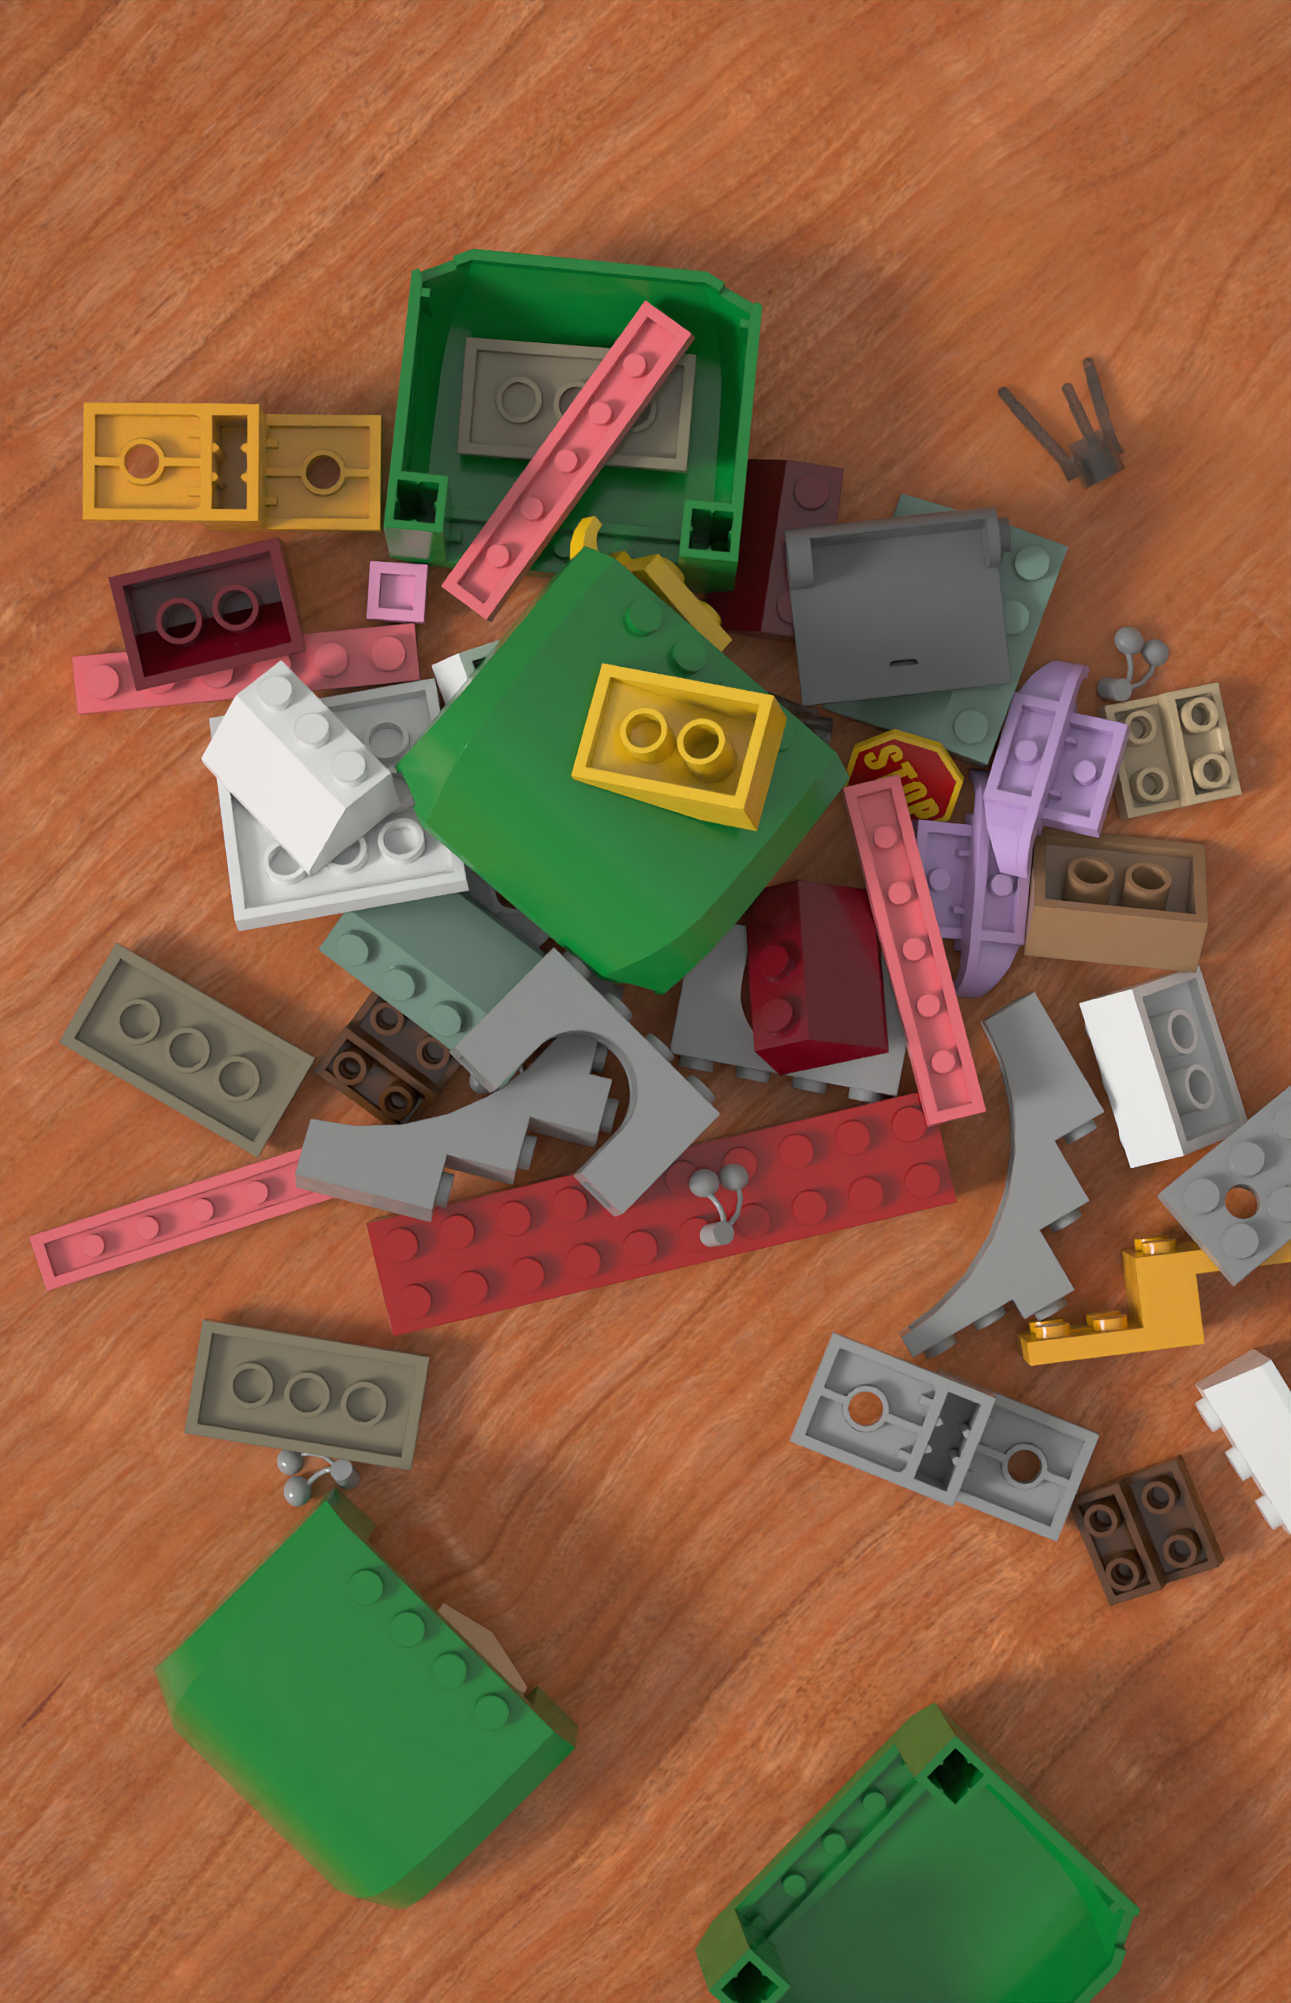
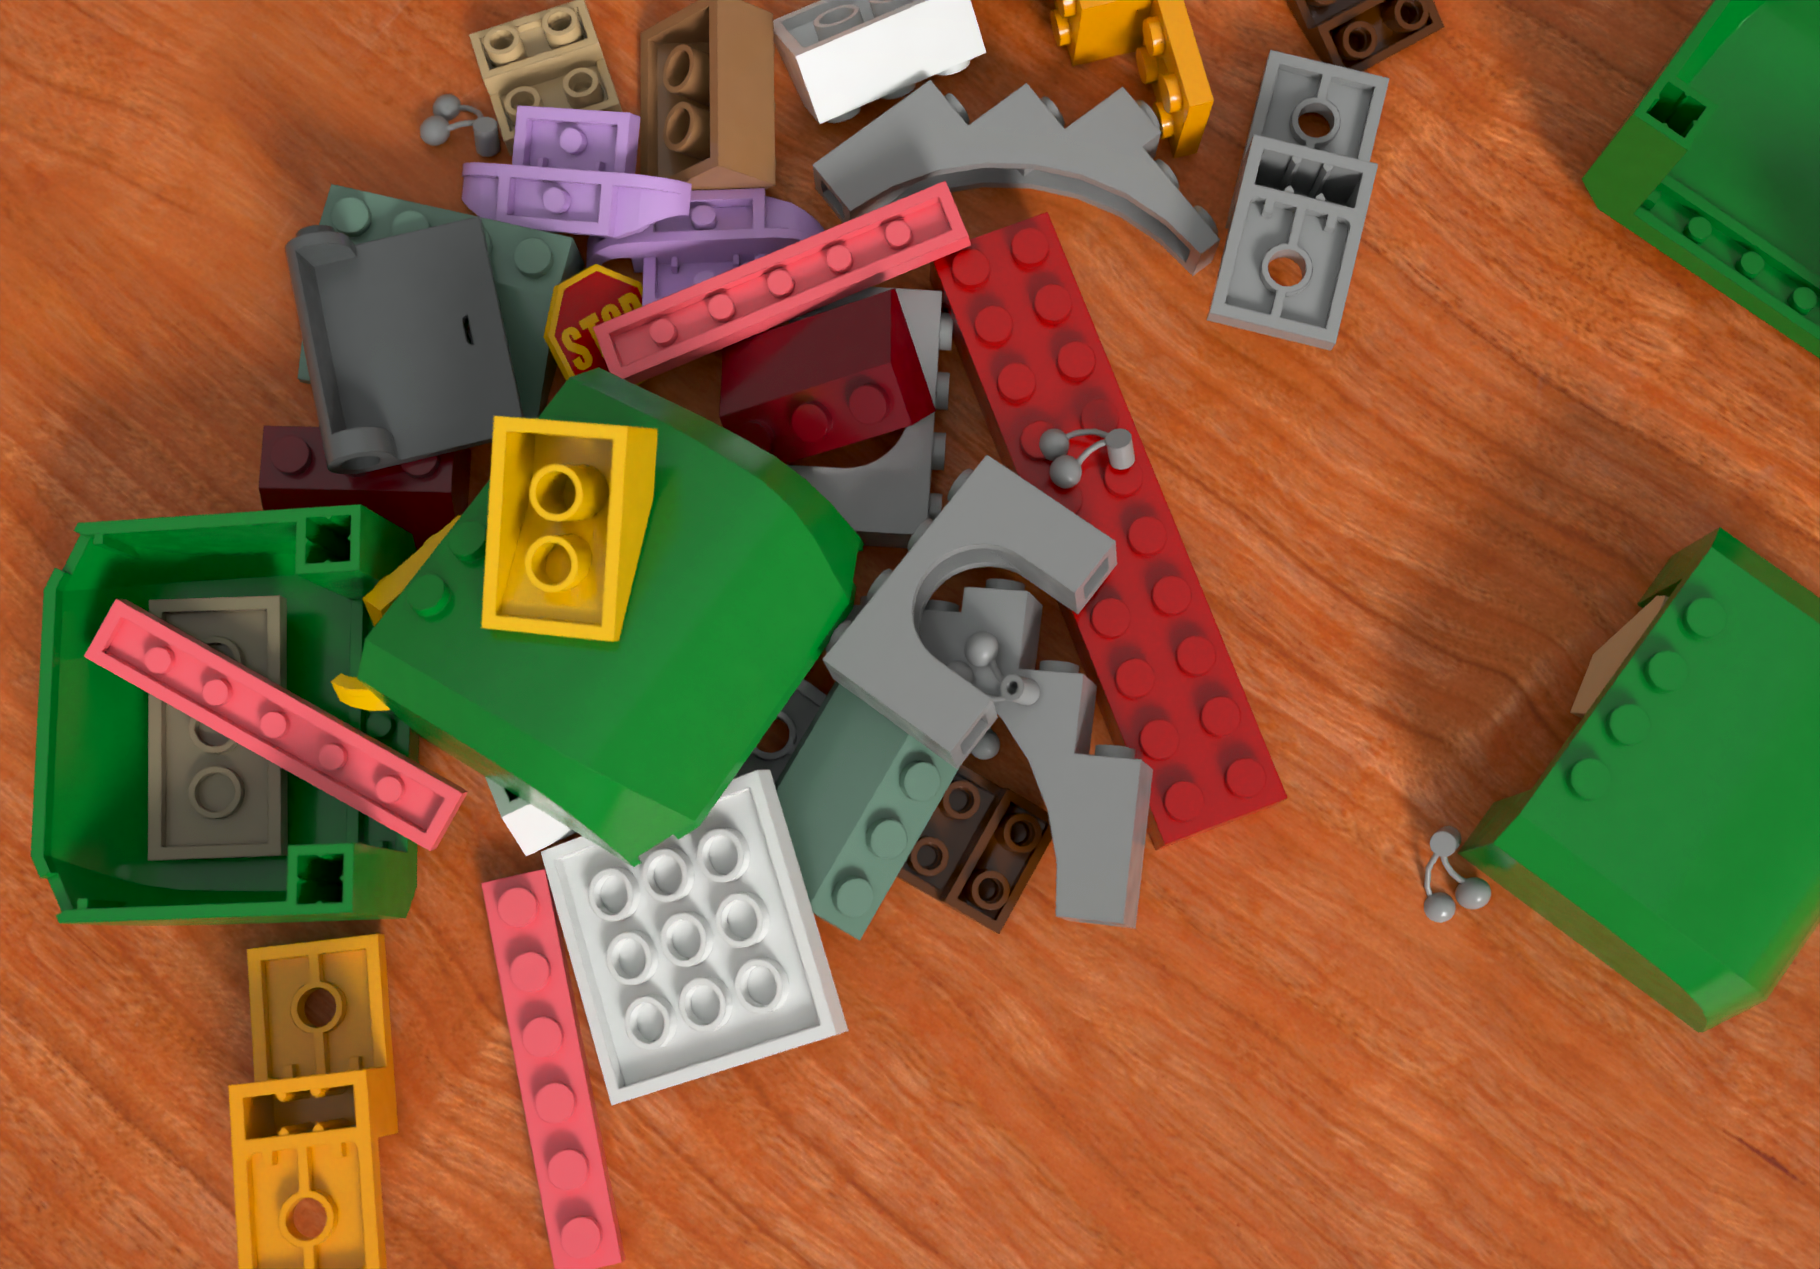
camera: 95 degrees left, 10 degrees down
coral plate [29,1147,335,1291] -> none
dark tan plate [59,943,317,1158] -> none
dark red slope [108,537,306,691] -> none
dark tan plate [184,1318,431,1471] -> none
white slope [201,660,401,876] -> none
bright pink plate [366,561,429,624] -> none
clear smoke plant [998,357,1125,489] -> none
none -> light grey piece [946,631,1040,706]

